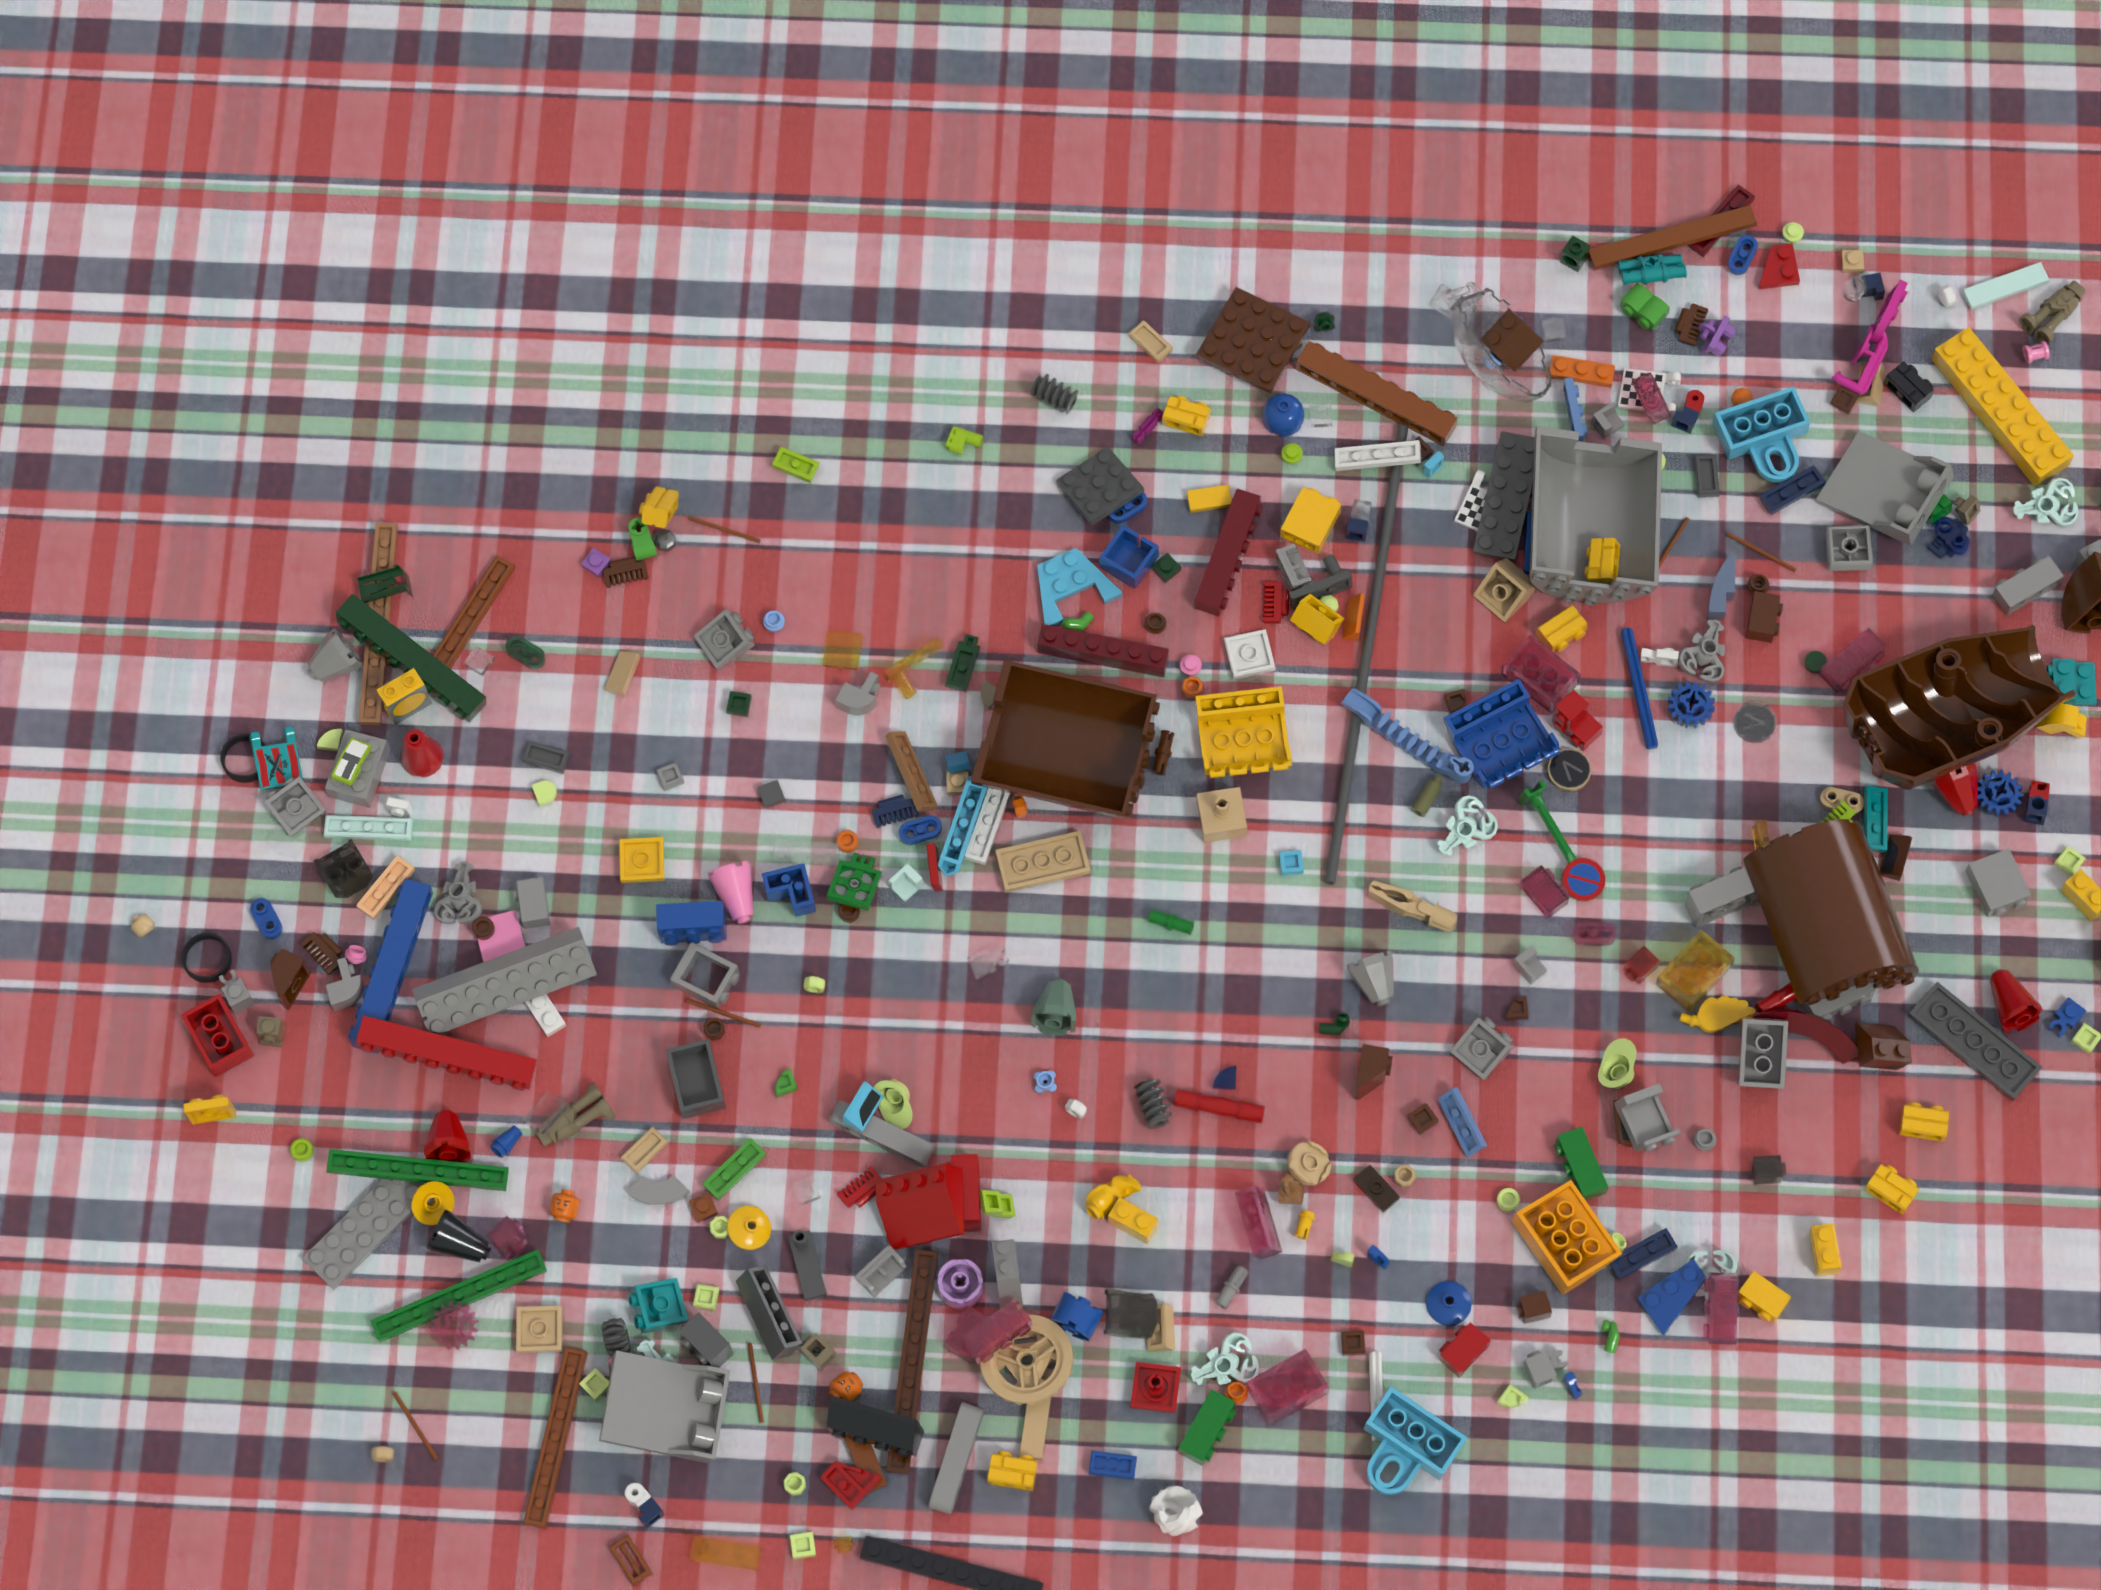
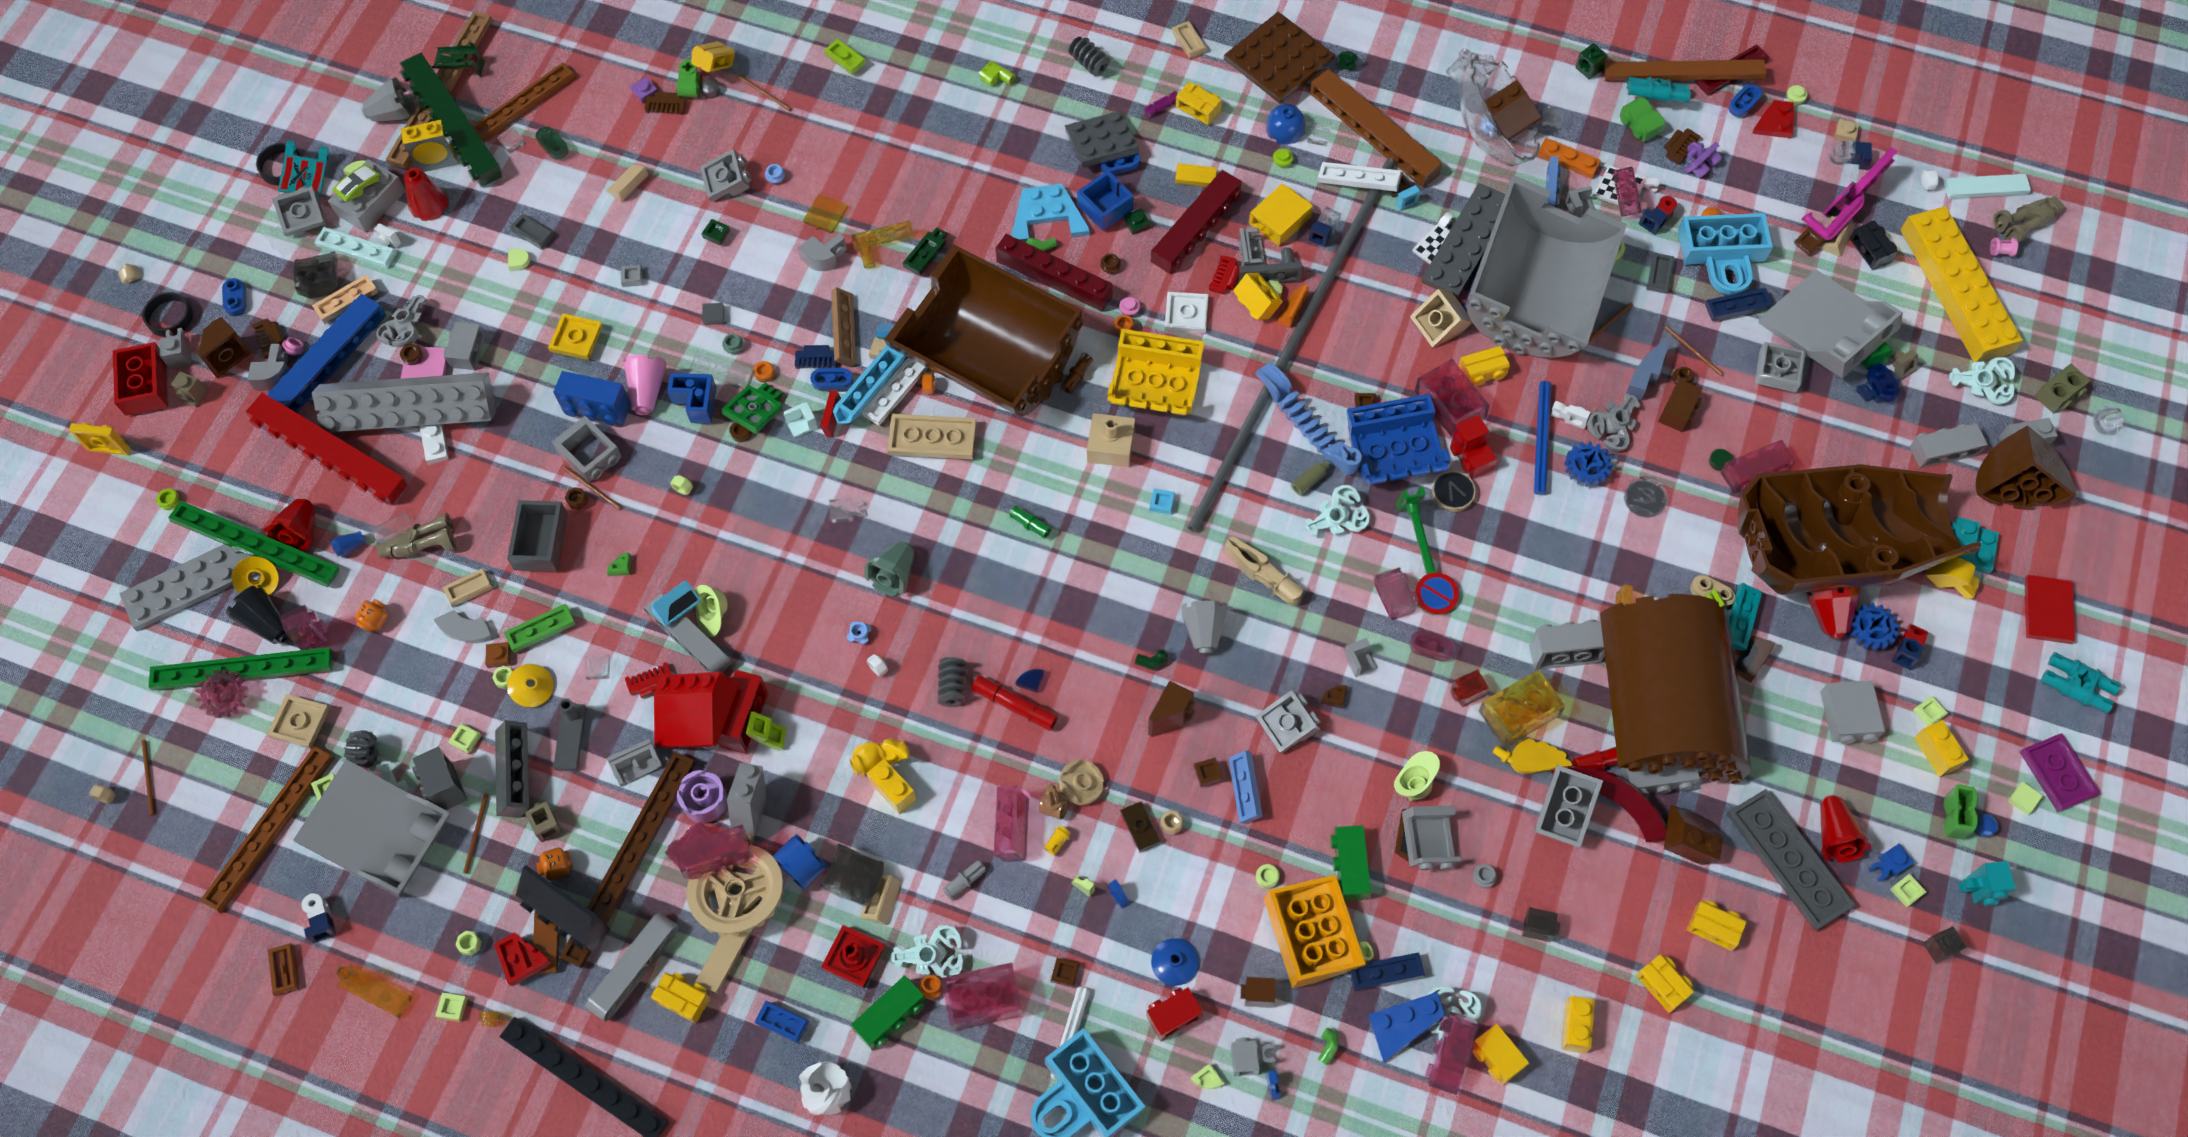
camera: 15 degrees right, 5 degrees down
teal plate [628,1278,689,1334] -> none
yellow brick [1584,538,1620,585] -> none
none -> sand green plate [722,333,743,354]

